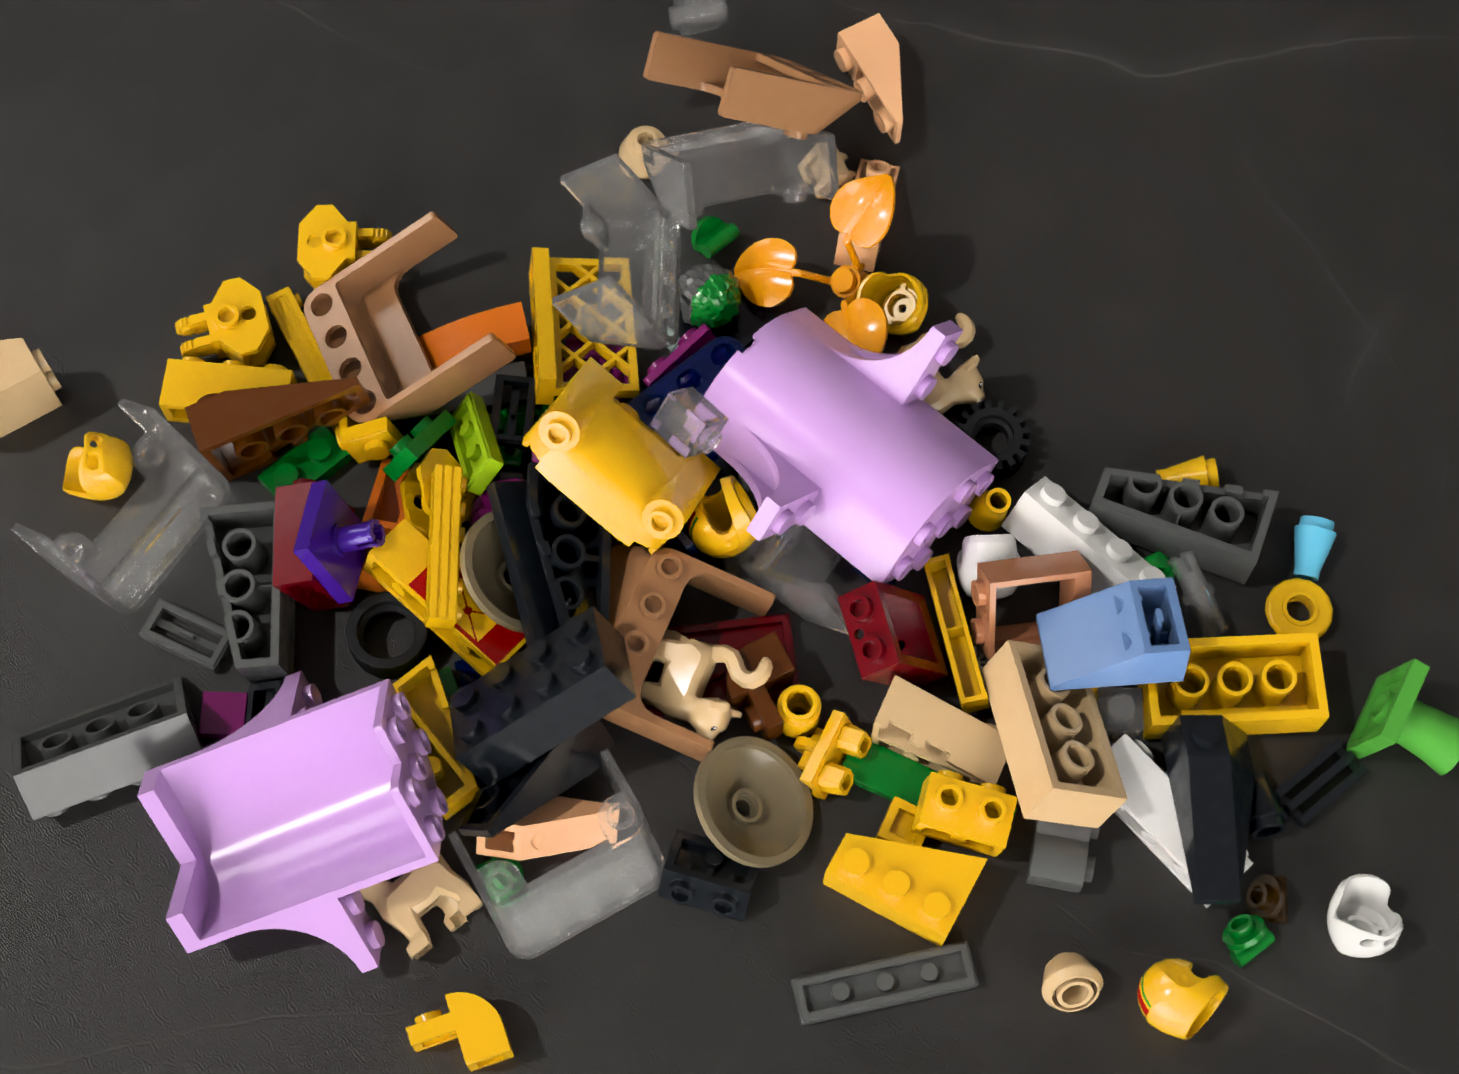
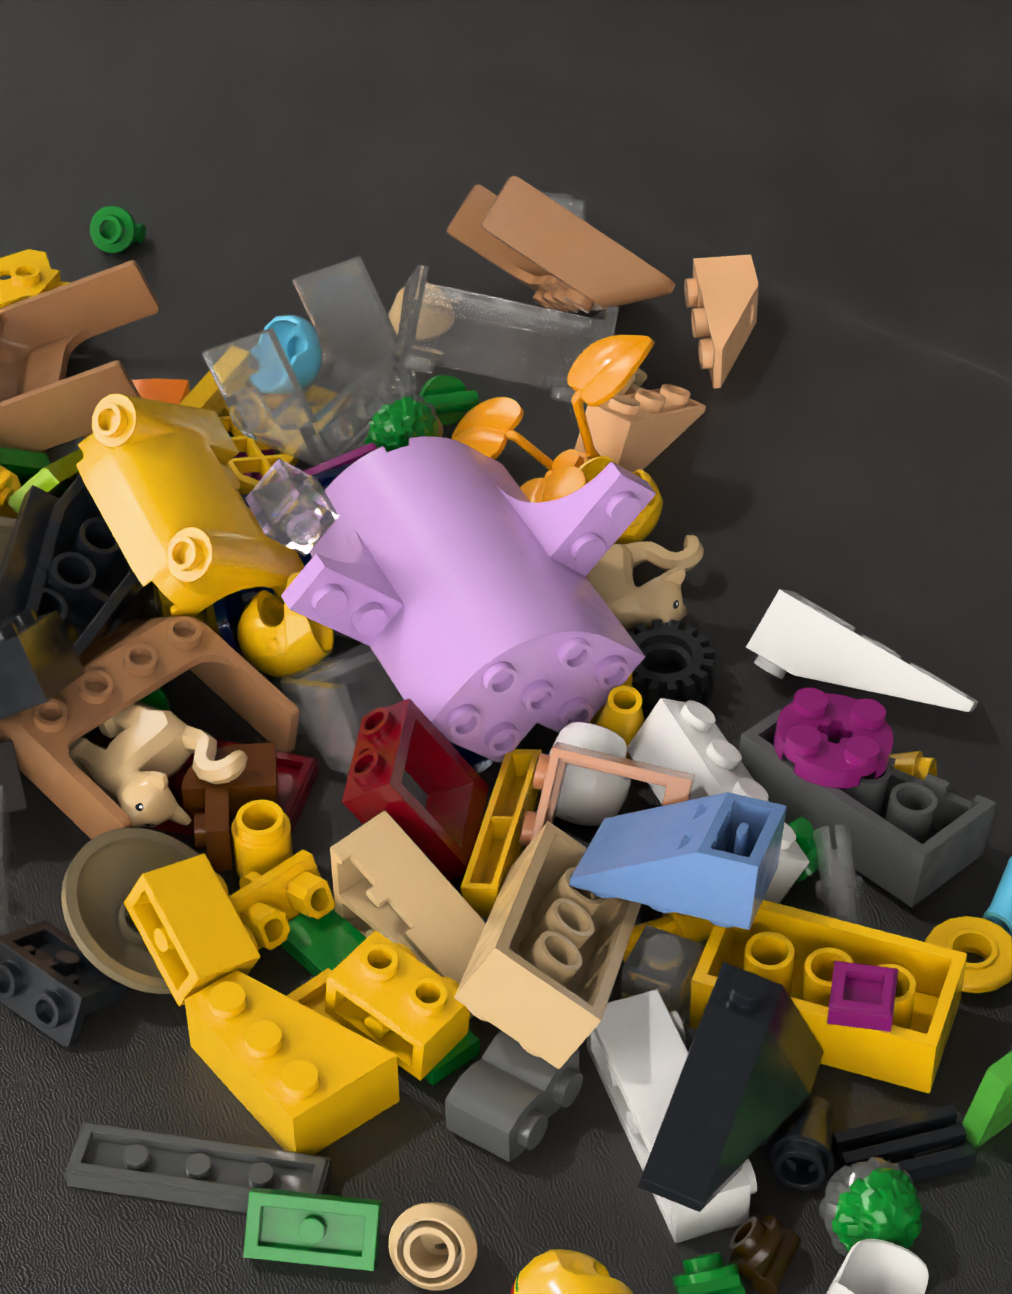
camera: 25 degrees right, 25 degrees down
none -> green plate [90,206,146,253]
none -> yellow brick [124,853,261,1007]
none -> plate [243,1187,383,1271]
none -> medium azure hair [251,315,322,392]
none -> white wedge [746,589,978,712]
none -> magenta plate [774,688,894,788]
none -> green piece [819,1157,923,1258]
none -> magenta tile [827,961,898,1032]

